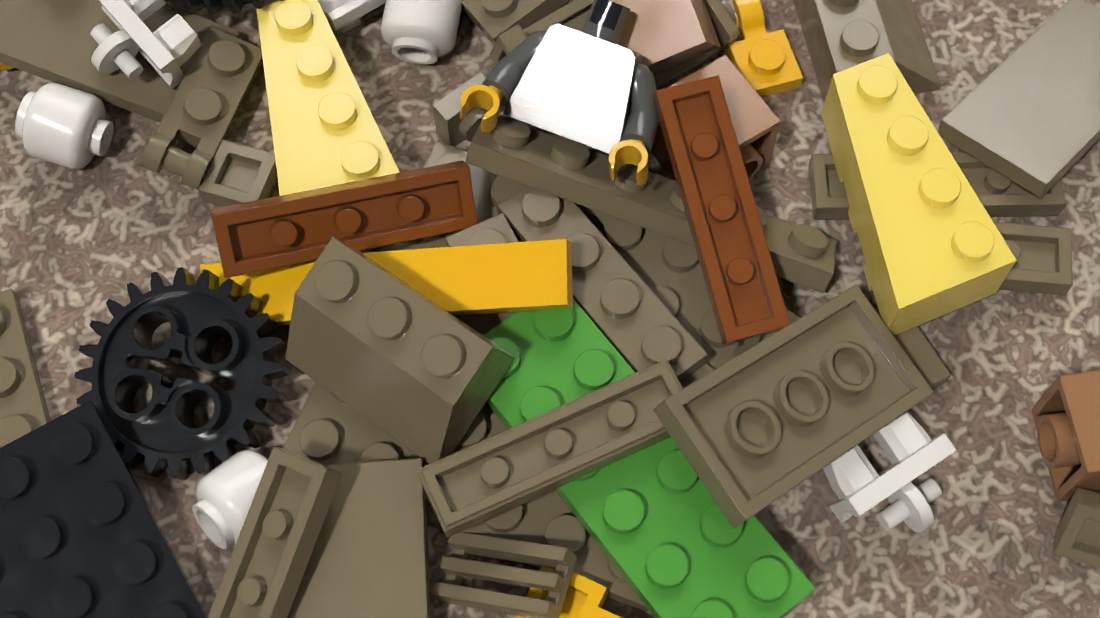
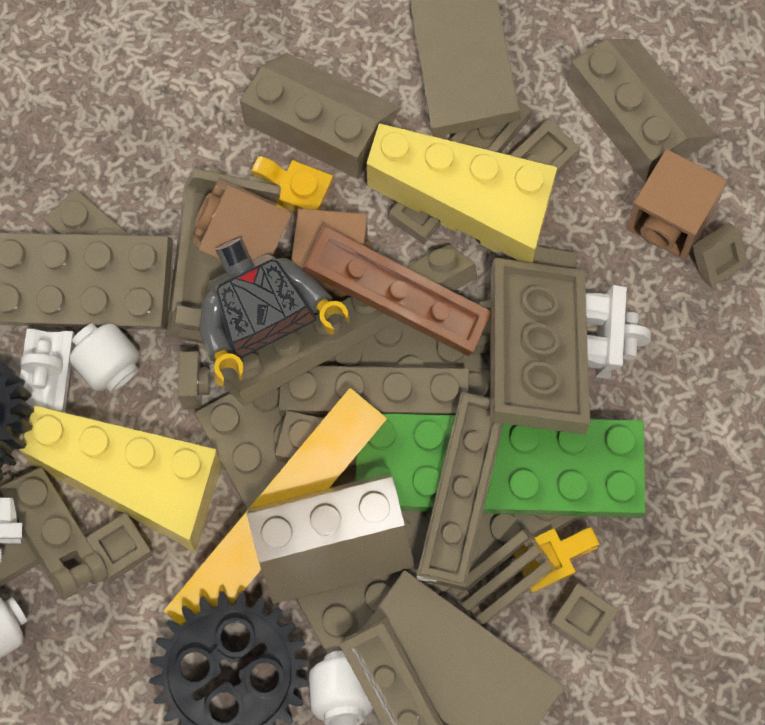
camera: 50 degrees left, 5 degrees up
dark orange plate [210,160,477,278] -> none

